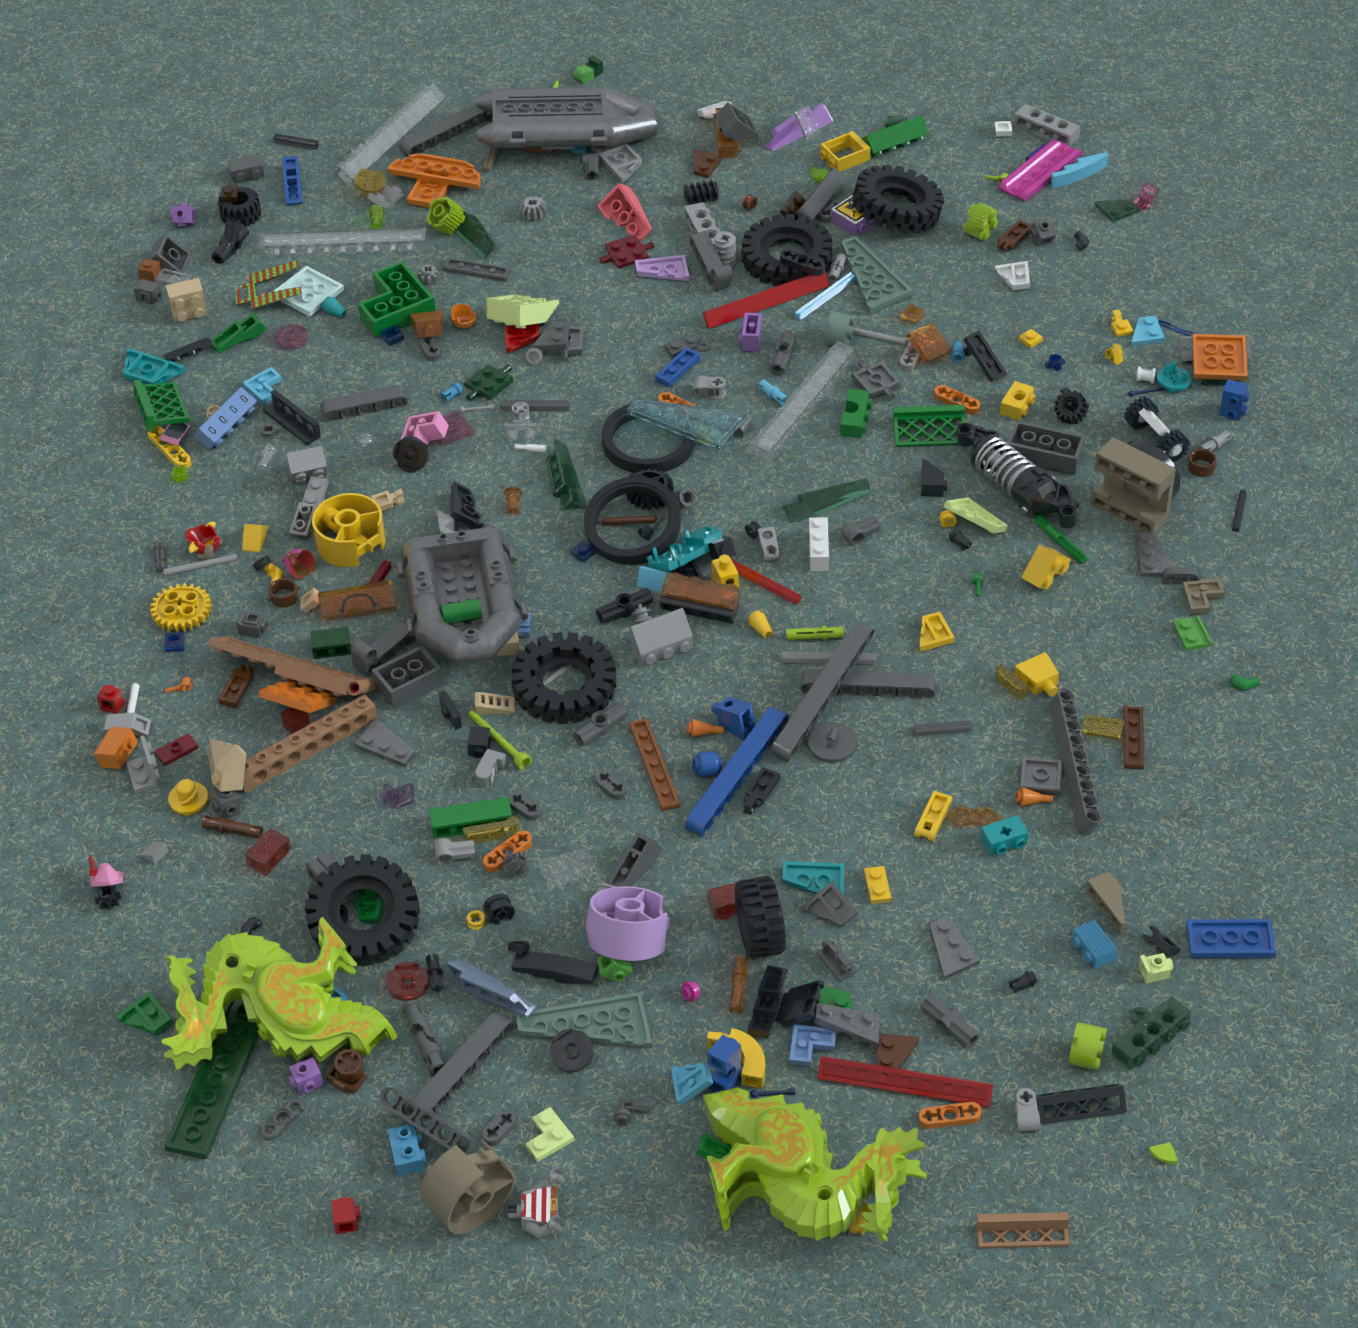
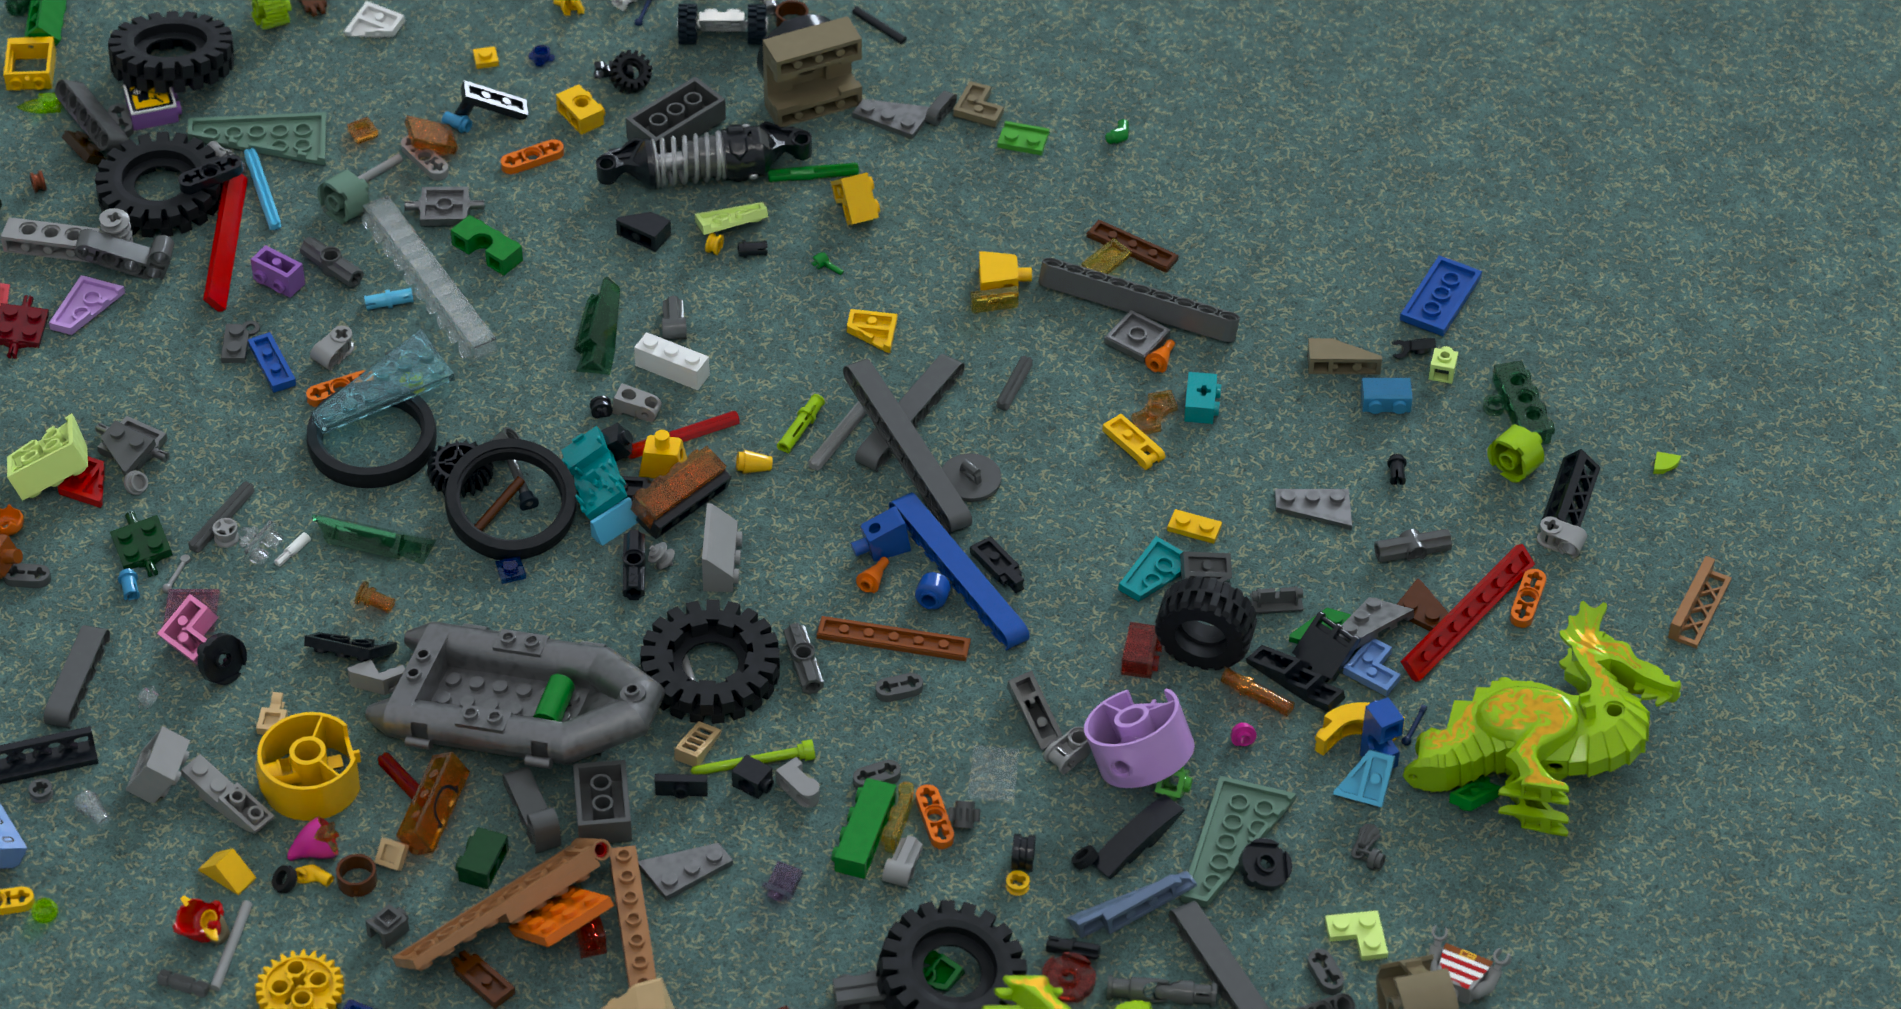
camera: 65 degrees left, 0 degrees up
green fence [893,405,965,447] -> none

